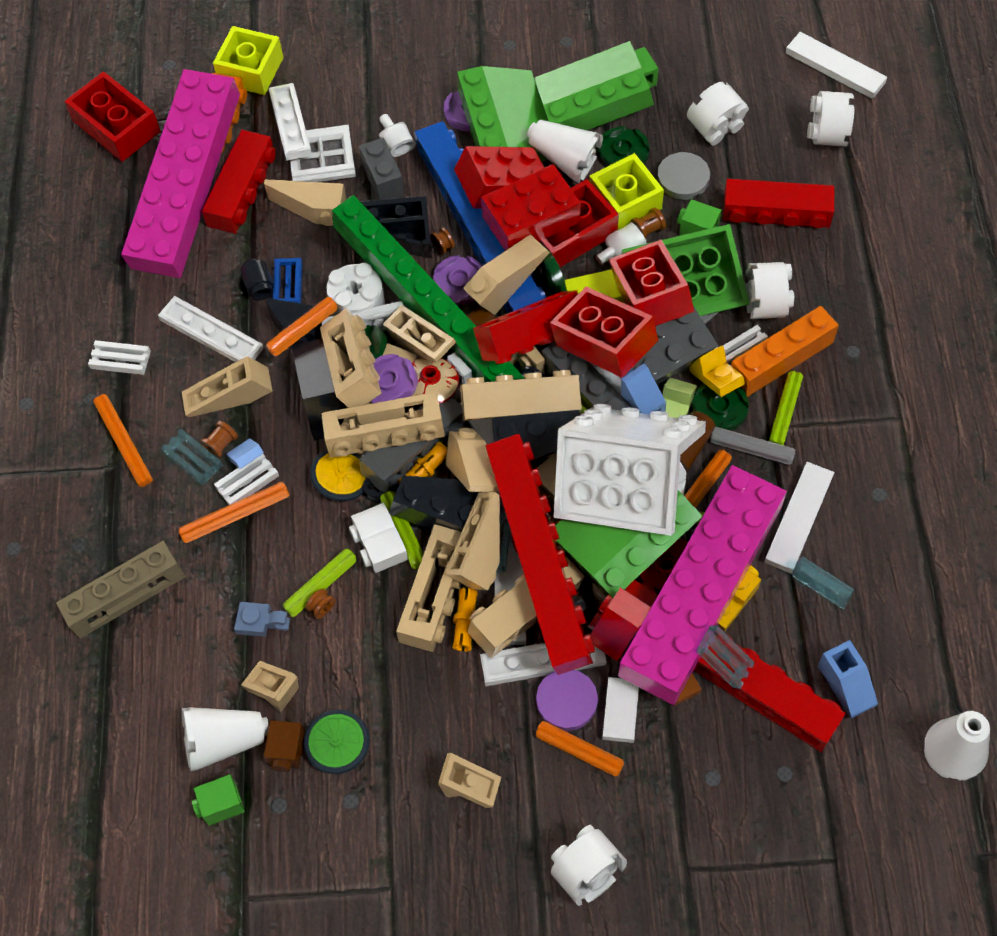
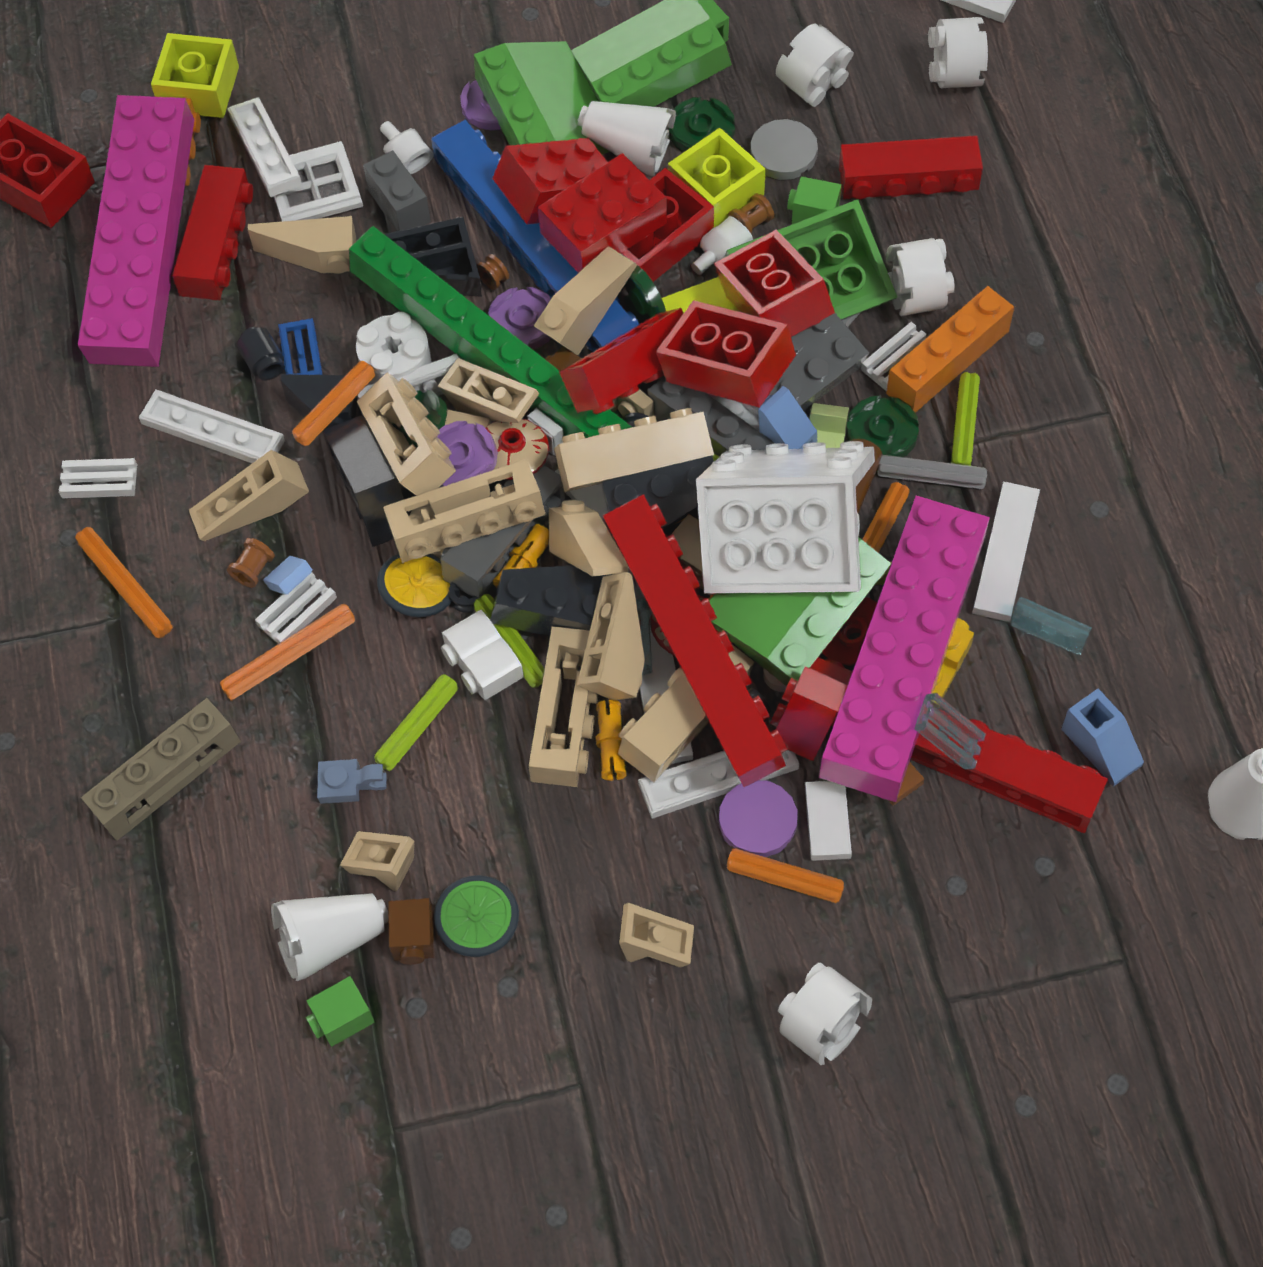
camera: 10 degrees left, 0 degrees up
clear light blue tile [161,429,223,485] -> none
dark orange bush [306,588,336,619] -> none
yellow slope [689,345,745,397] -> none

